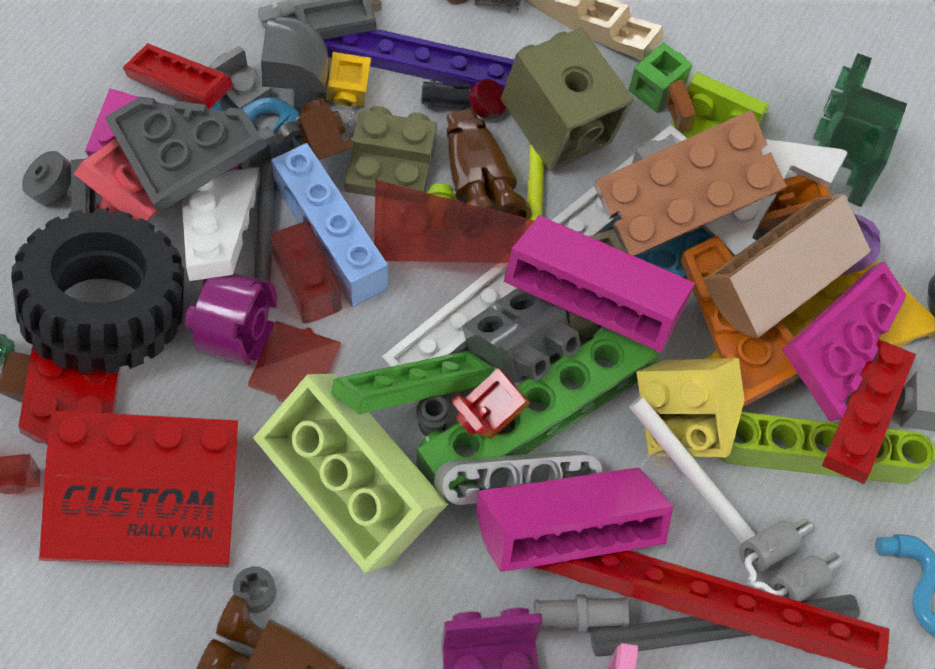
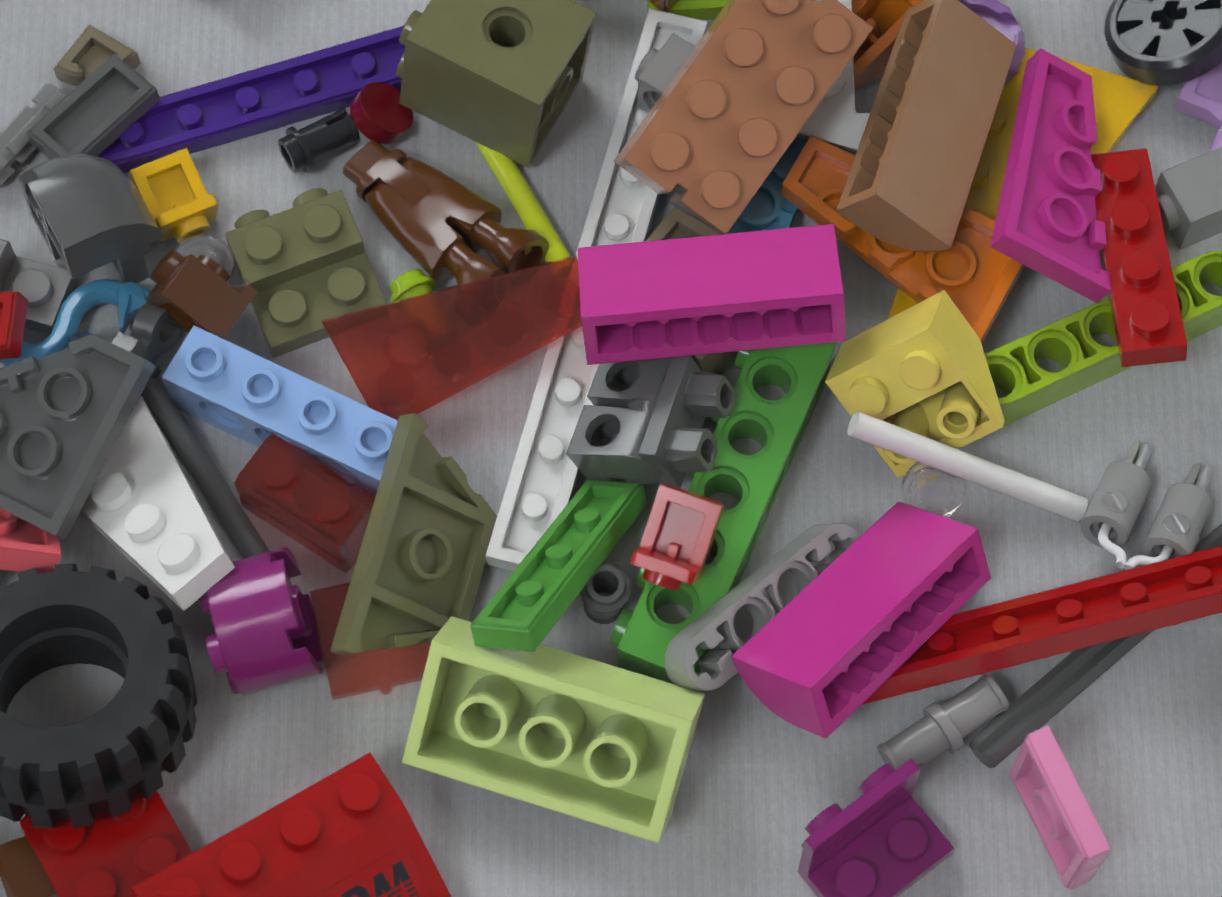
camera: 25 degrees left, 5 degrees up
none -> olive wing [330,413,497,655]

